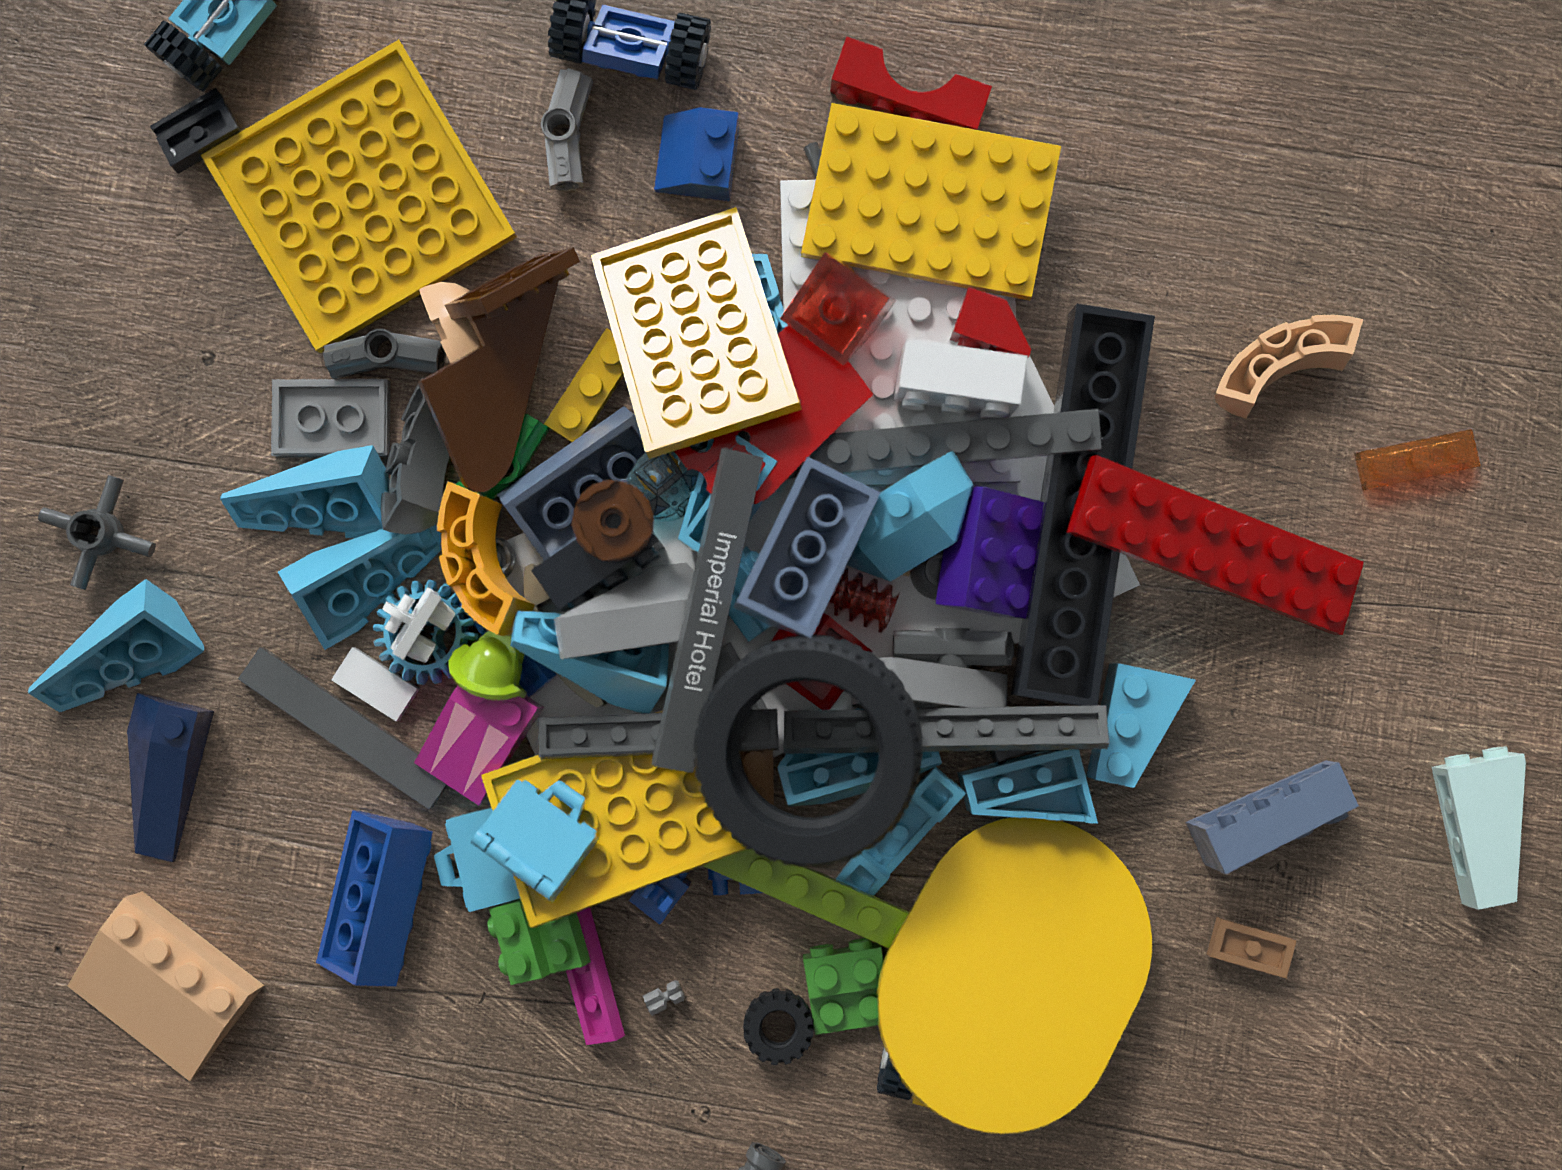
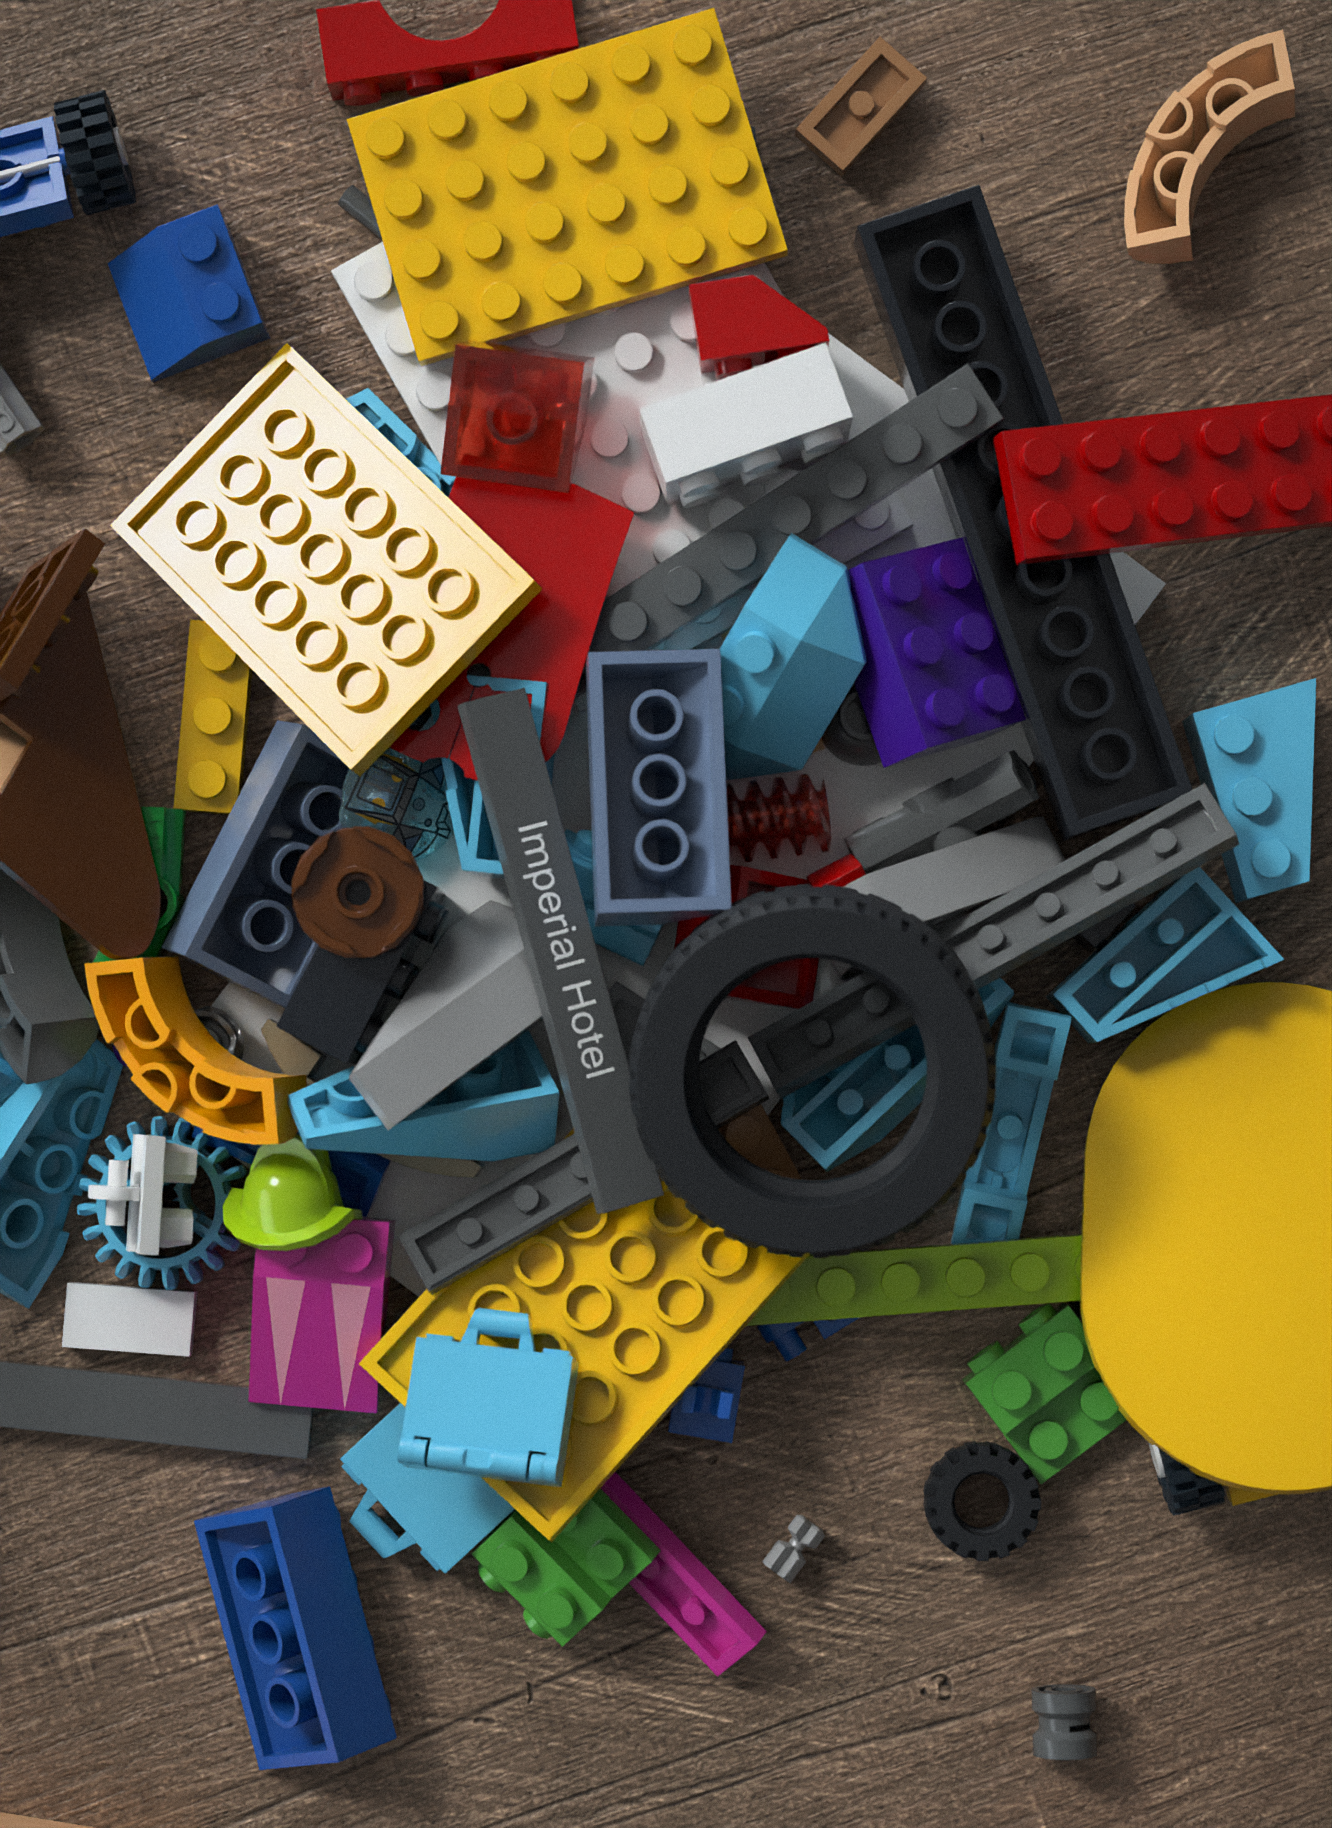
camera: 25 degrees left, 0 degrees up
none -> medium nougat plate [795,36,927,177]
none -> red piece [806,854,866,887]

